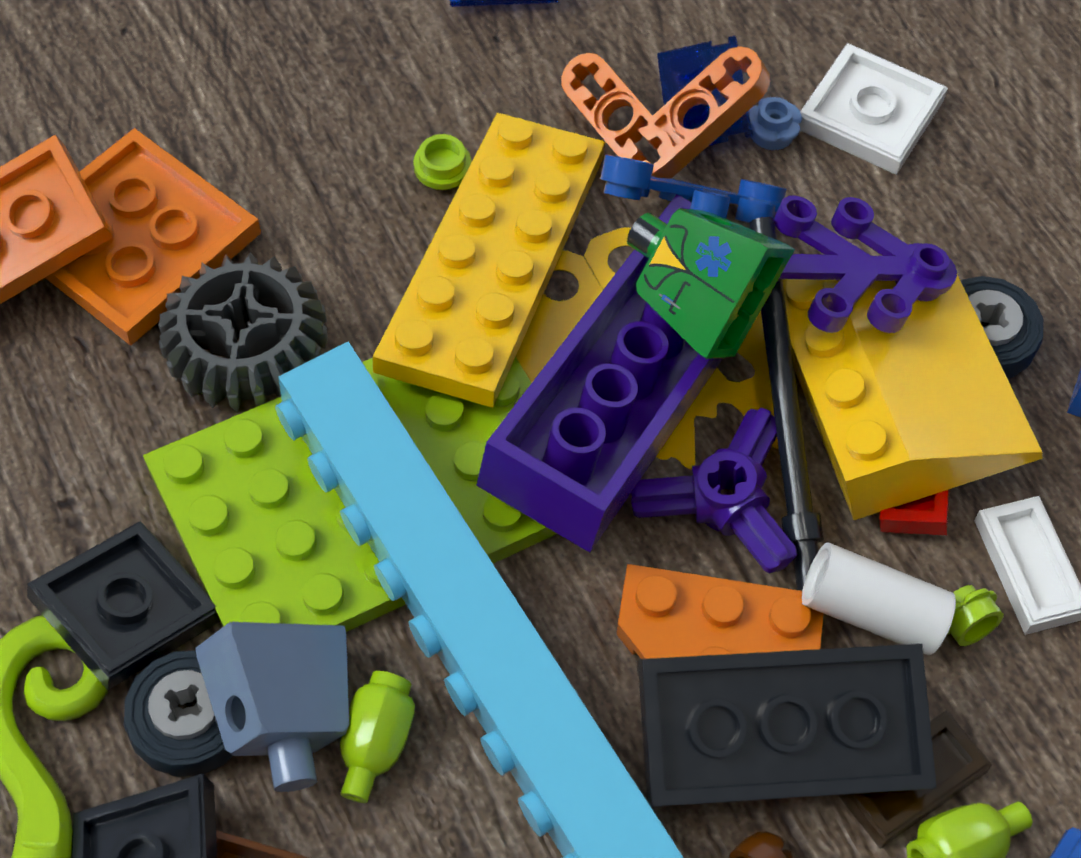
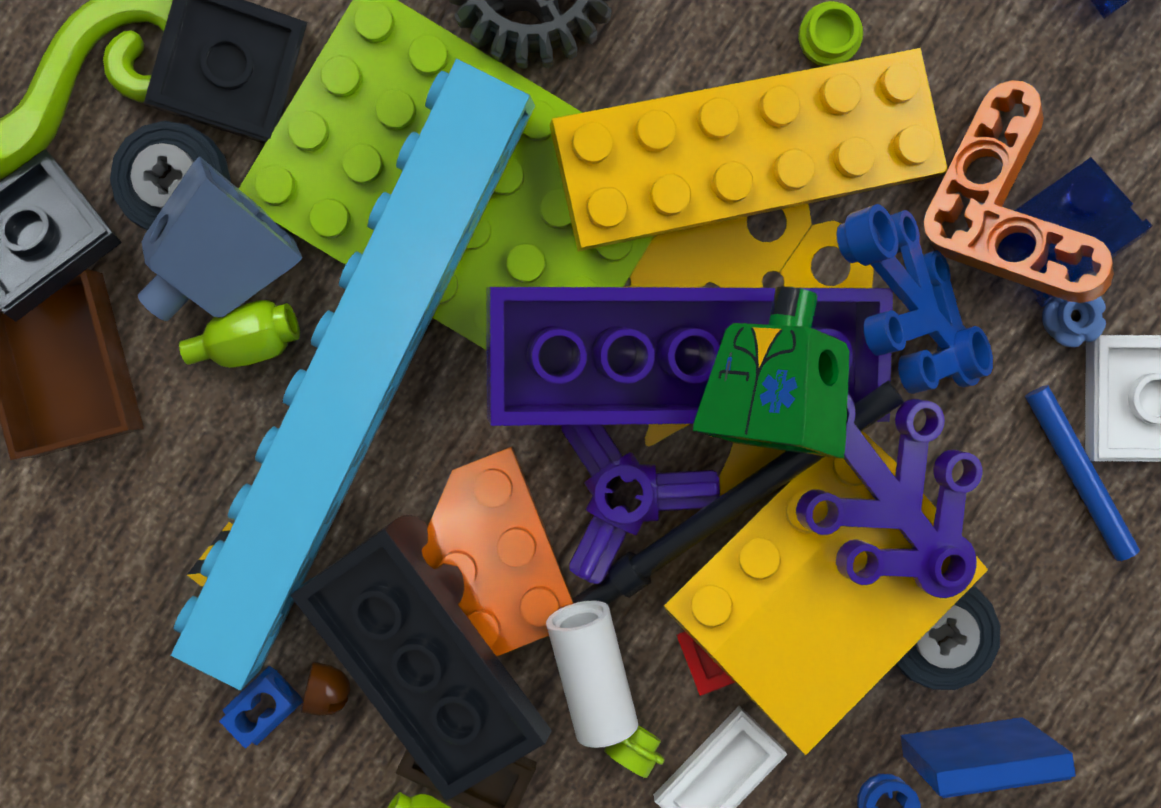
camera: 65 degrees right, 30 degrees up
none -> blue bar [1025,385,1140,561]

